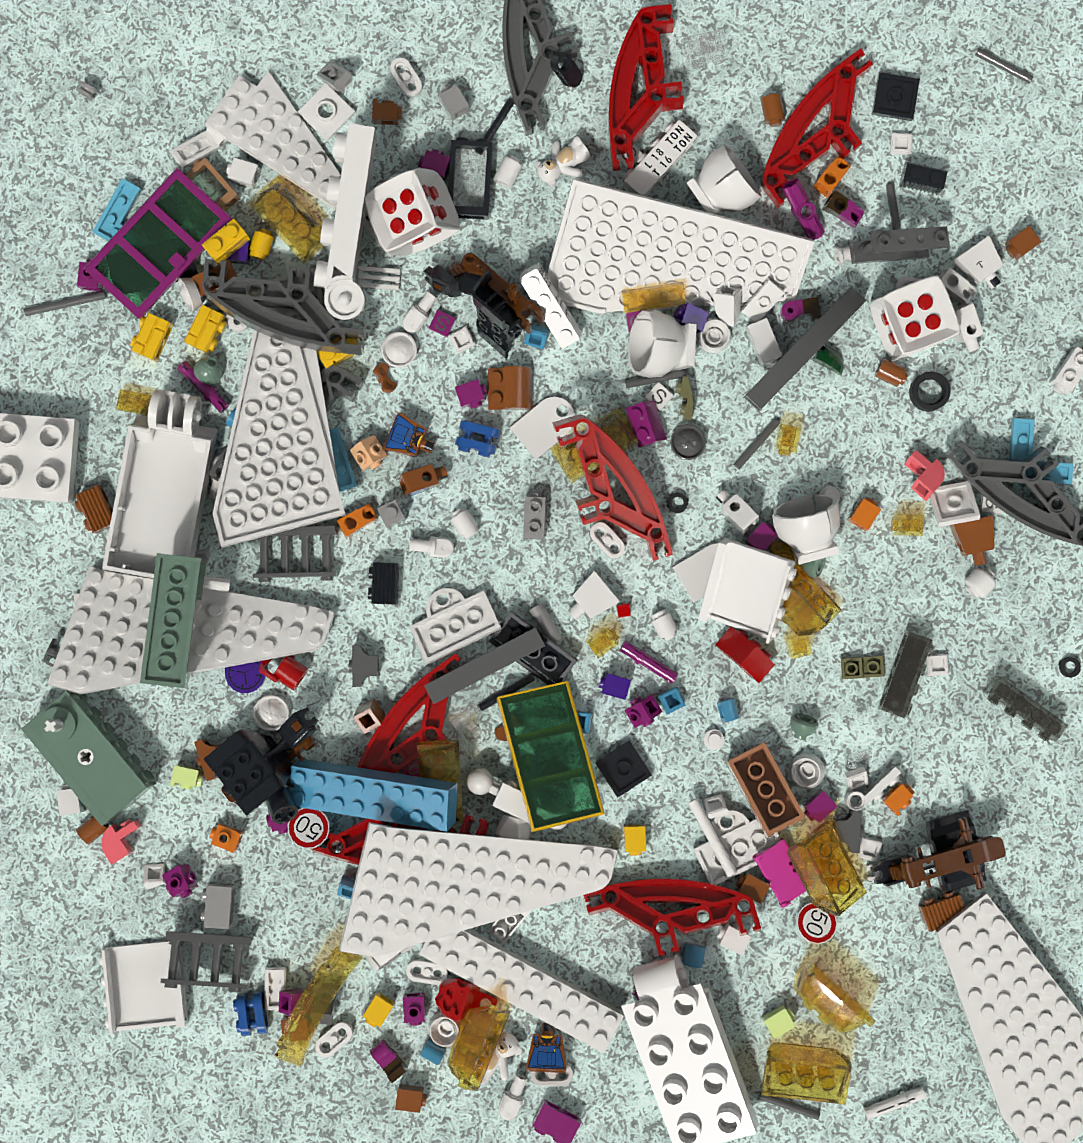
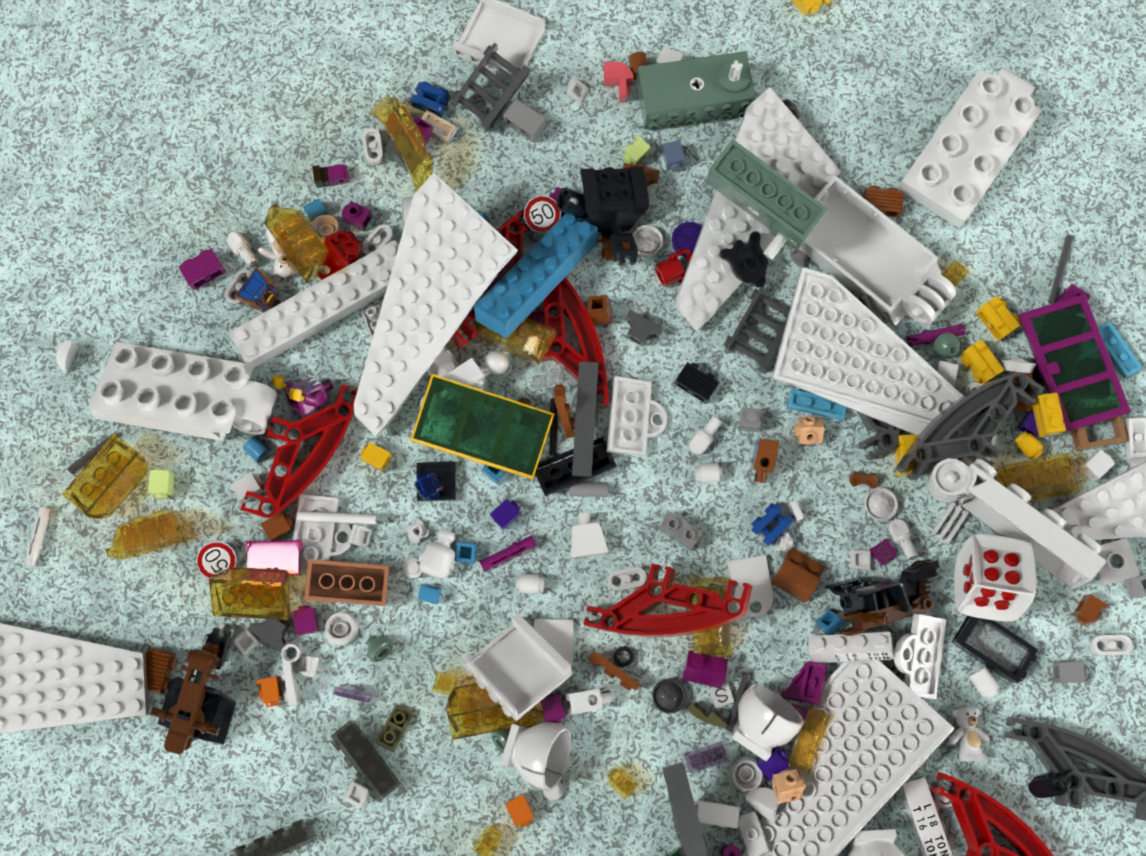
camera: 120 degrees right, 10 degrees down
magenta brick [162,864,199,899] -> none
orange brick [209,823,244,853] -> none
orange leg [337,504,378,539] -> none
yellow brick [362,991,395,1027] -> none
torso [383,412,436,457] -> none
dark orange brick [395,1084,427,1113] -> none
magenta brick [418,149,450,181] -> none
magenta brick [455,379,488,409] -> none
black bar [475,100,514,156] -> none
clear yellow brick [586,627,619,658] -> none
red piece [616,603,631,618] -> none
magenta brick [624,694,663,728] -> none
red brick [715,626,775,683] -> none
dark grey bar [733,418,780,470] -> none
none -> magenta torso [272,375,333,416]
none -> clear purple tile [333,686,373,703]
none -> white plate [406,520,429,543]
none -> clear blue head [414,470,443,501]
none -> white piece [419,529,456,579]
none -> dark orange plate [554,384,575,438]
none -> dark orange plate [589,653,640,691]
none -> sand blue brick [661,140,686,172]
none -> clear purple tile [683,741,728,774]
none -> black tile [719,231,768,287]
none -> light nougat brick [772,769,806,804]
none -> white plate [776,532,793,552]
none -> magenta wing [781,661,828,705]
none -> white tile [787,500,804,523]
none -> white plate [894,614,947,699]
none -> white brick [934,361,958,387]

